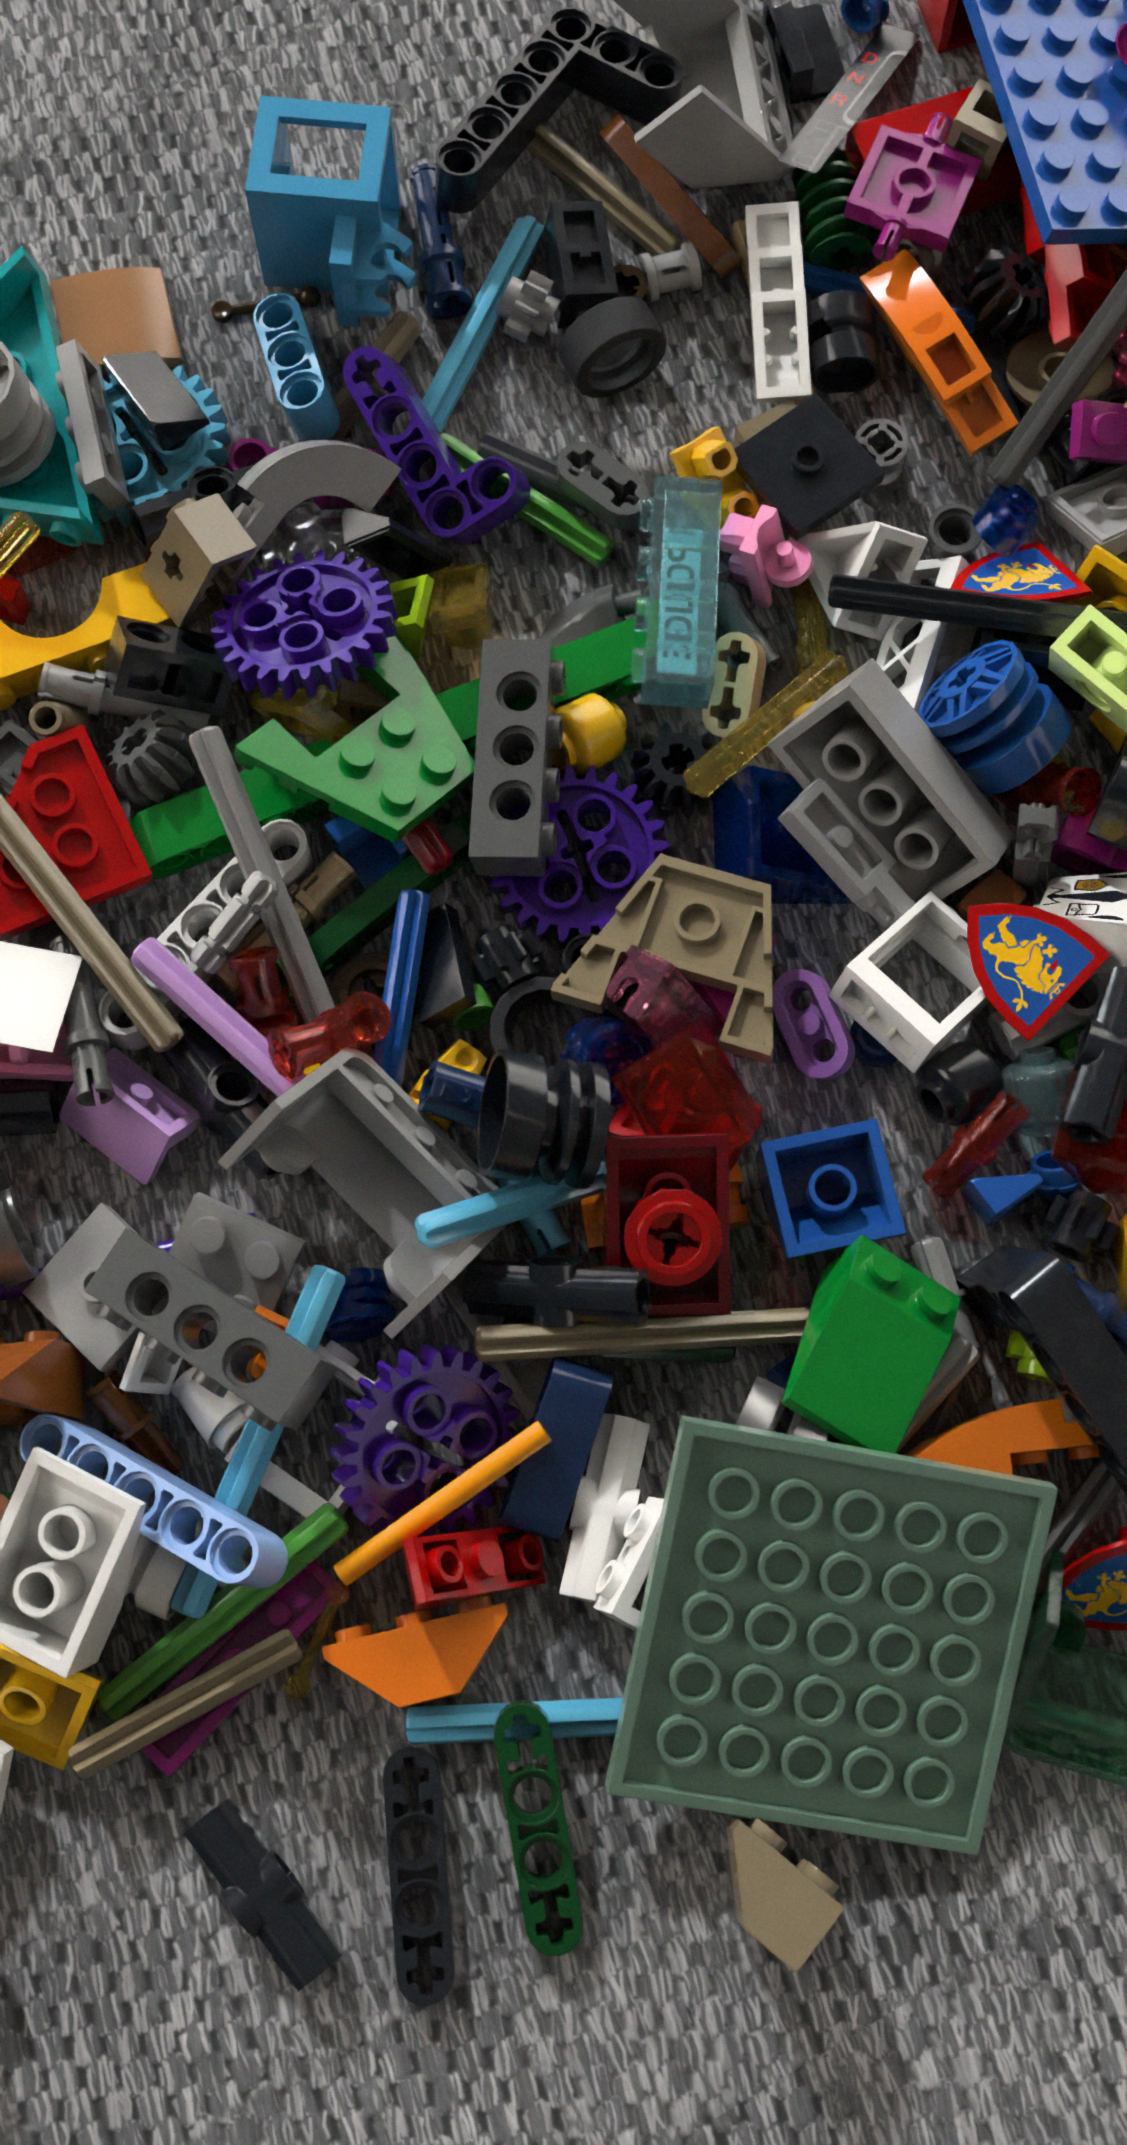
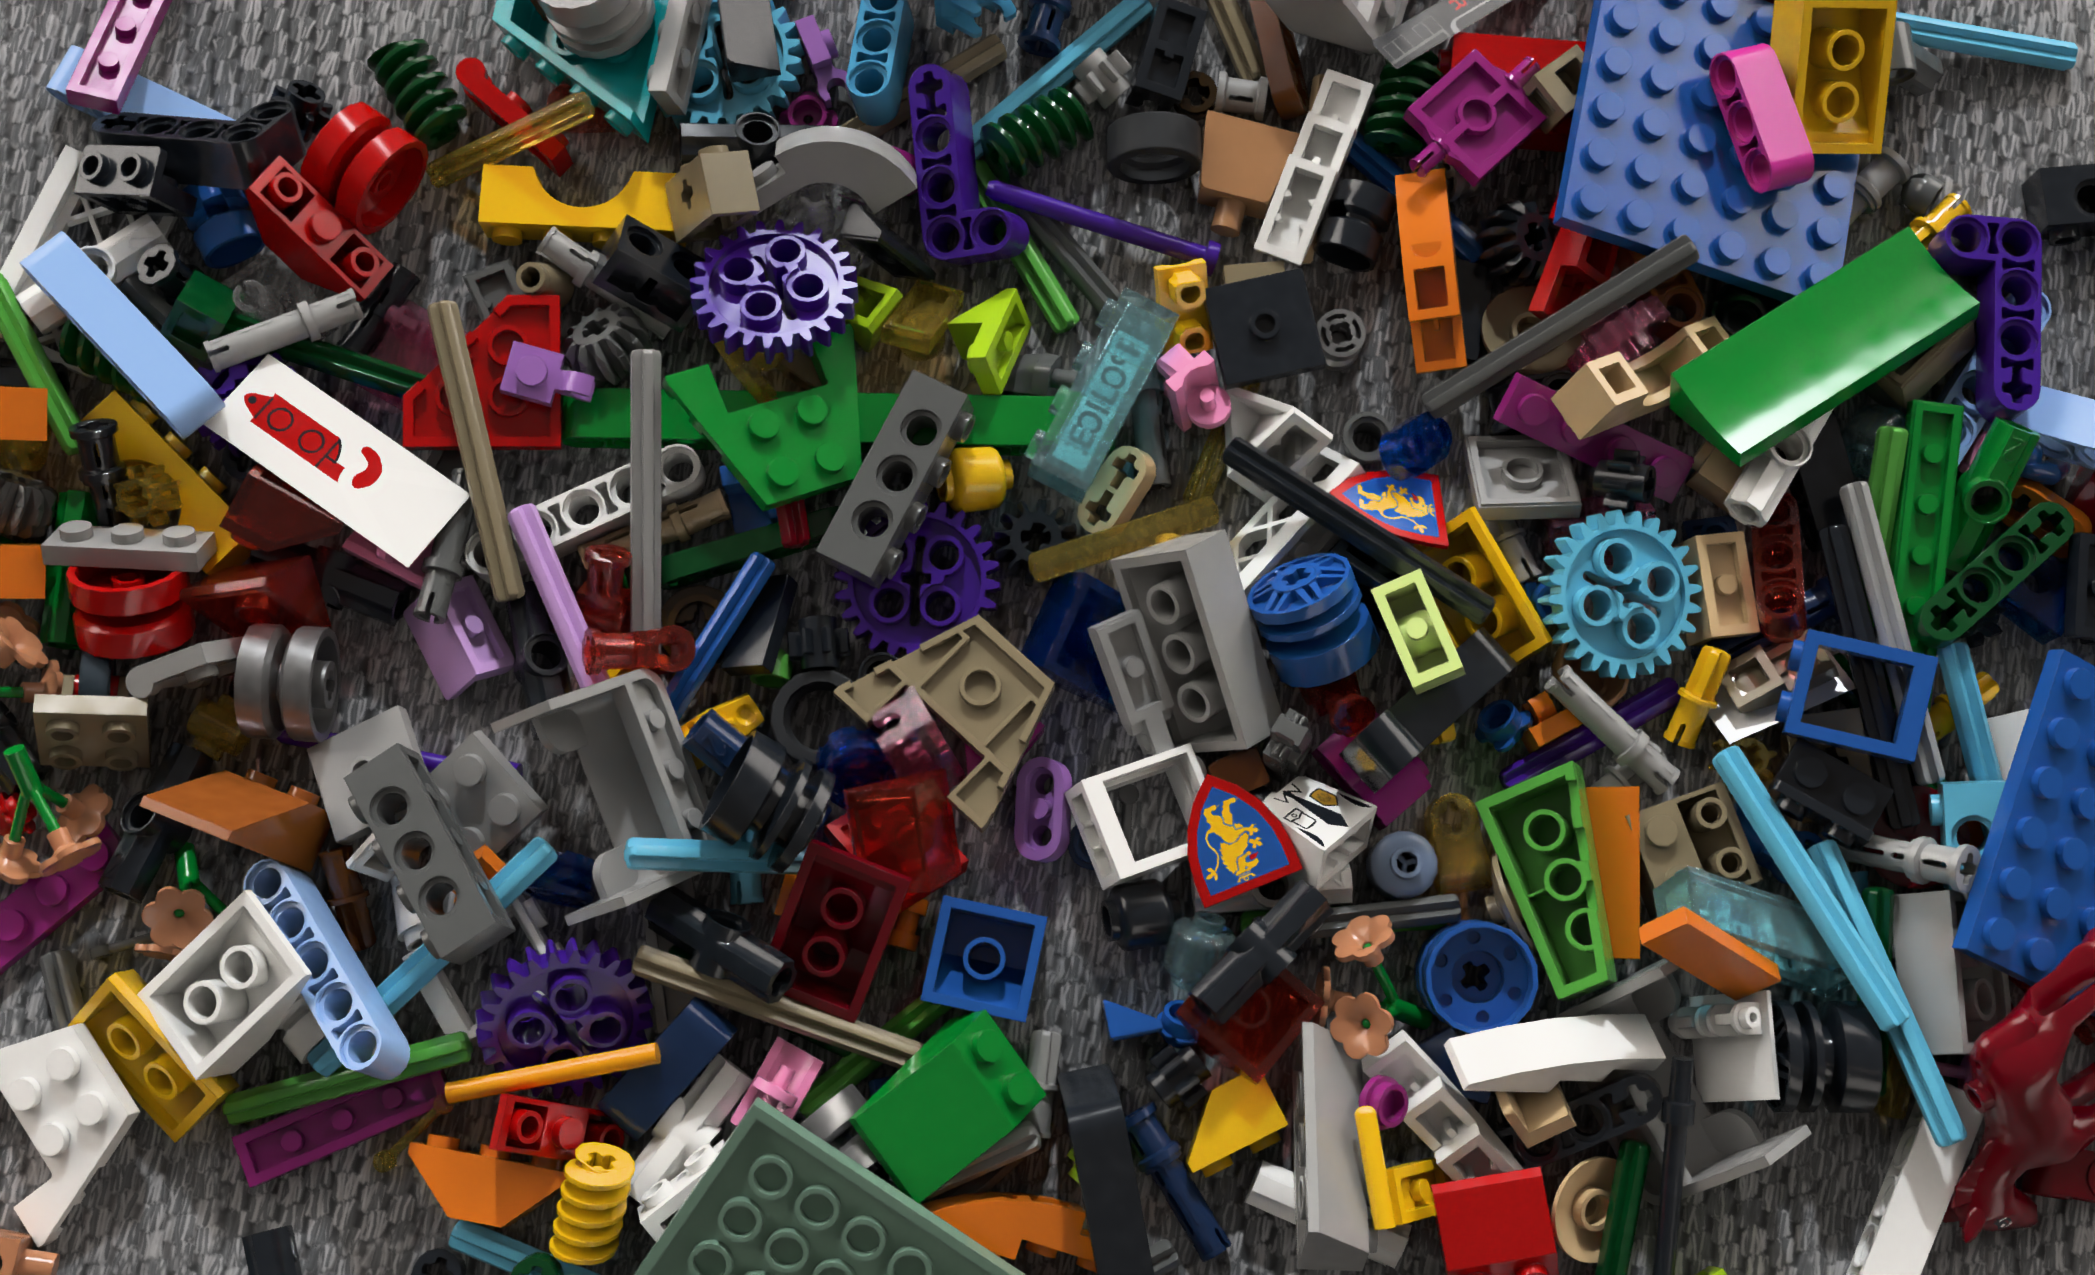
camera: 20 degrees right, 5 degrees up
dark tan axle [68,1629,303,1778] -> none
light grey axle [190,870,279,974] -> none
dark grey beam [557,441,649,529] -> none
red gear [624,1188,722,1286] -> none
clear red pin [922,1090,1029,1200] -> none
none -> medium lavender plate [499,341,596,407]
none -> yellow piece [549,1142,635,1265]
none -> bright pink hips [730,1036,825,1126]
none -> medium lavender plate [795,15,852,109]
none -> bright green axle [799,995,952,1118]
none -> lime slope [948,288,1032,395]
none -> dark green piece [980,86,1094,184]
none -> dark purple bar [985,180,1221,277]
none -> medium nougat torso [1197,110,1300,238]

